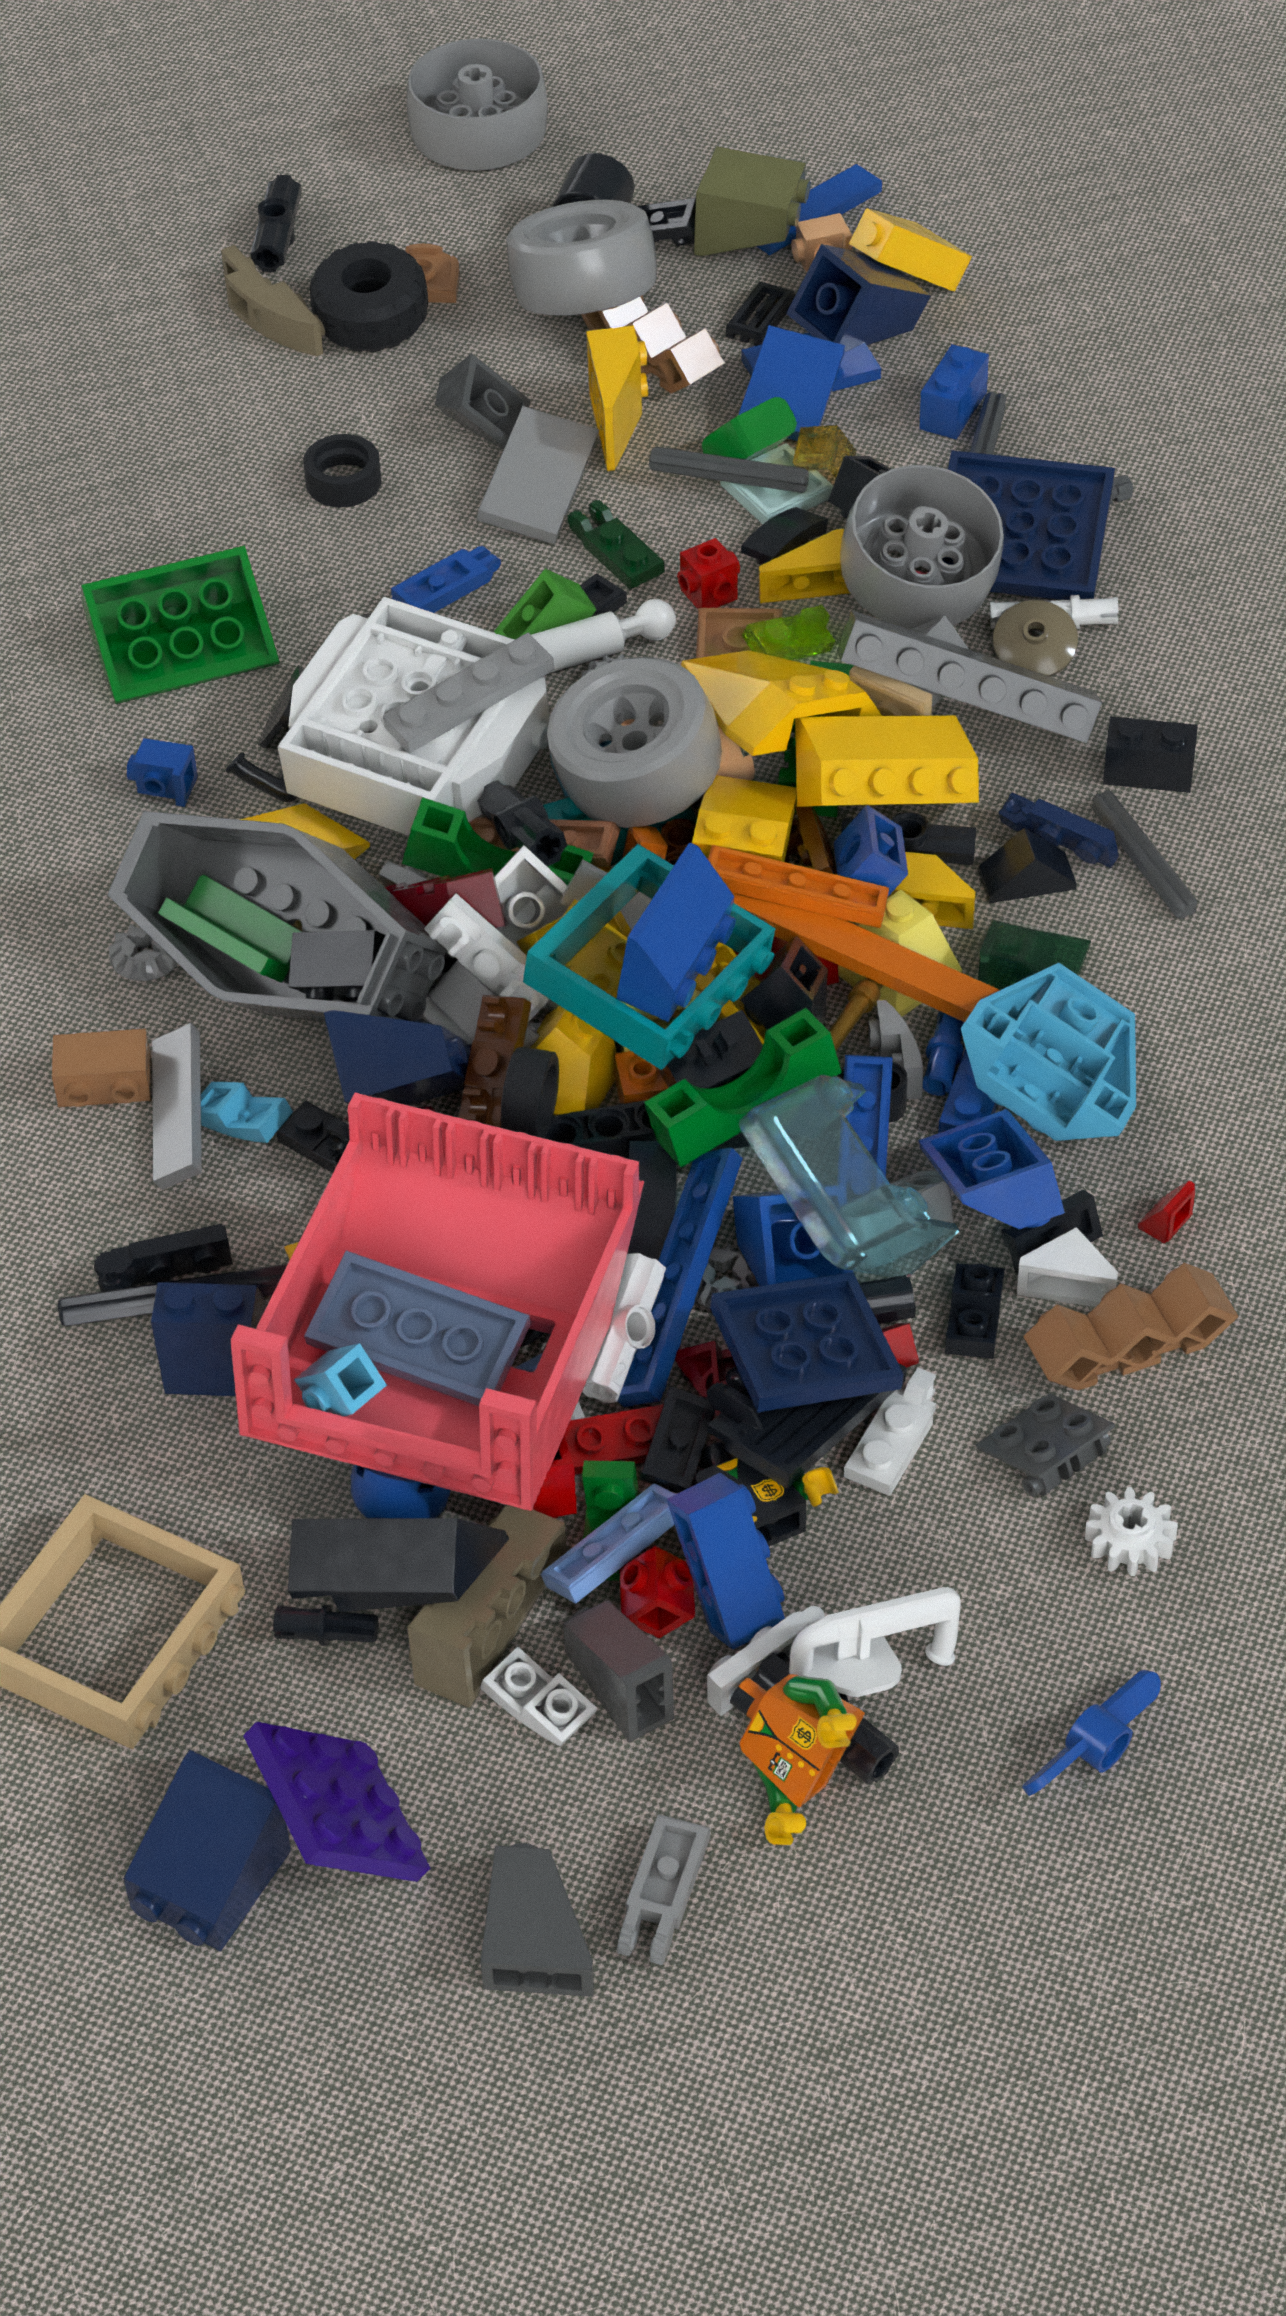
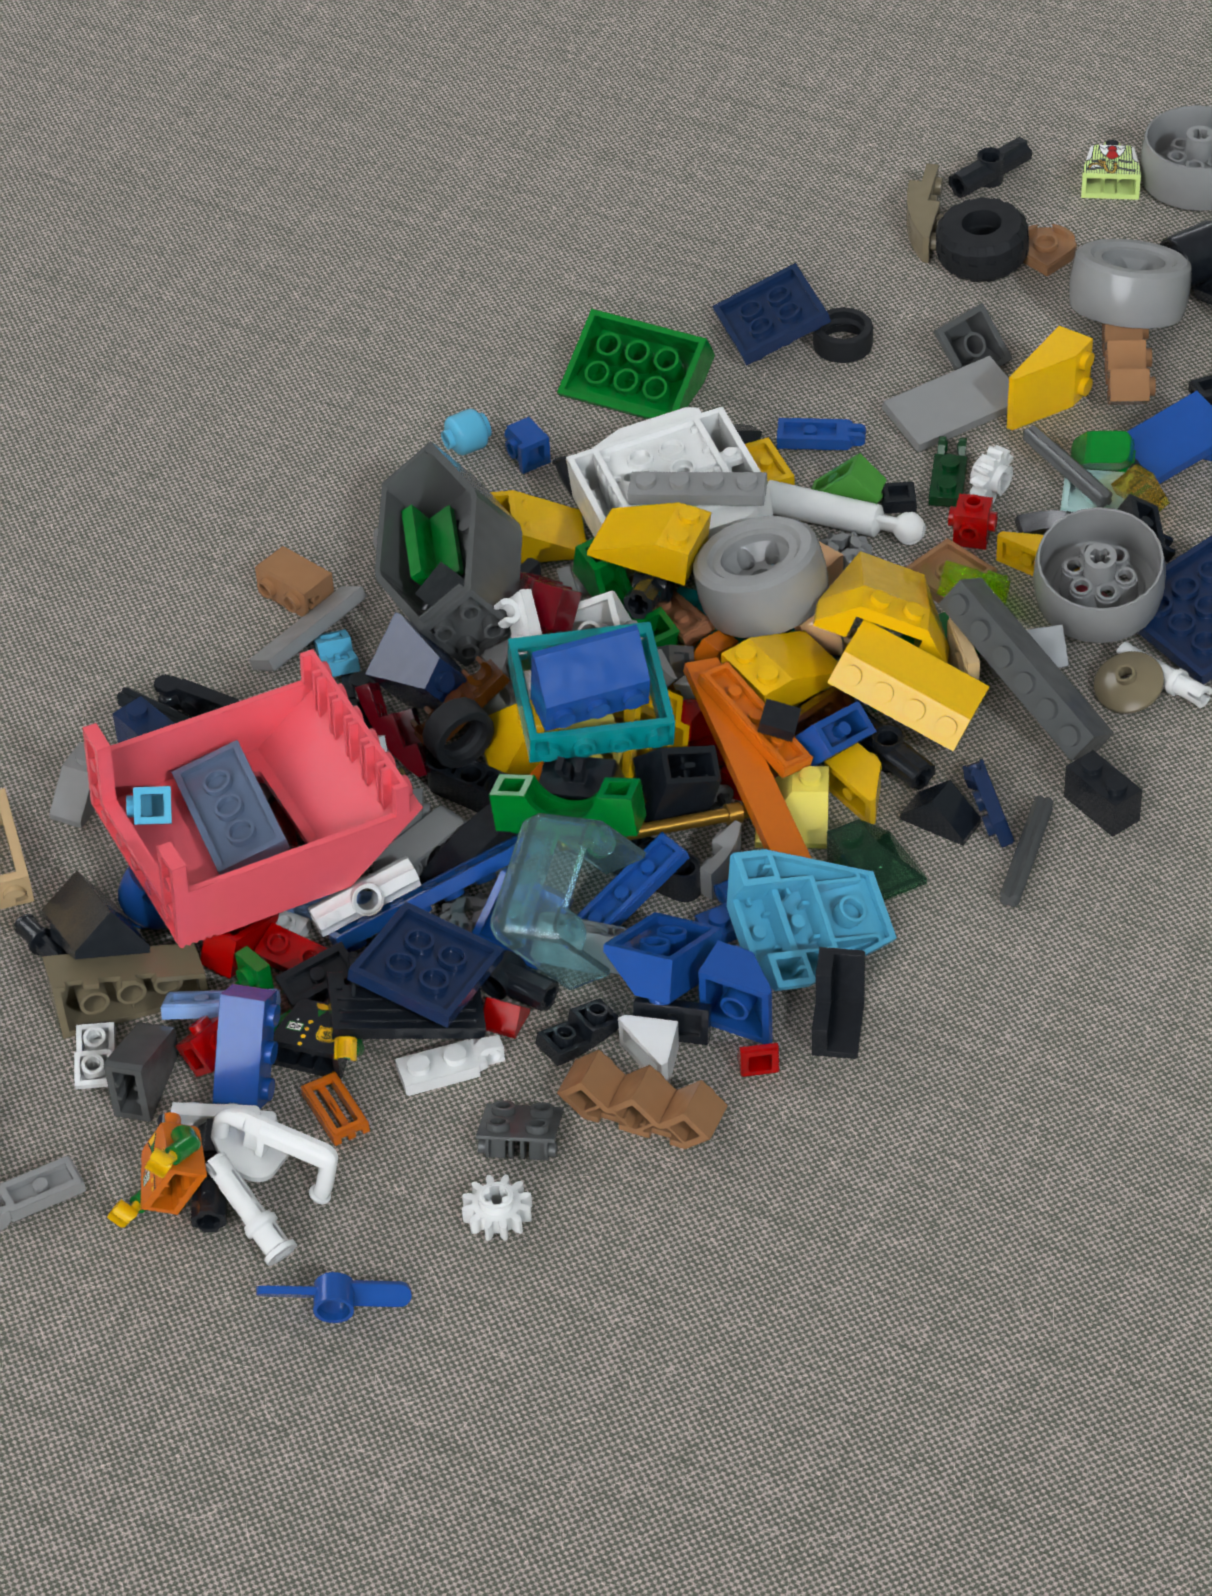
camera: 45 degrees right, 5 degrees down
none -> light grey slope [49,742,95,828]
none -> white pin [205,1152,297,1266]
none -> orange tile [300,1072,370,1146]
none -> medium azure head [441,409,492,456]
none -> yellow slope [587,502,712,586]
none -> blue slope [698,940,773,1044]
none -> dark blue plate [712,263,831,366]
none -> black tile [757,699,801,742]
none -> black panel [812,947,865,1059]
none -> white gear [969,445,1014,503]
none -> yellowish green torso [1081,140,1141,200]

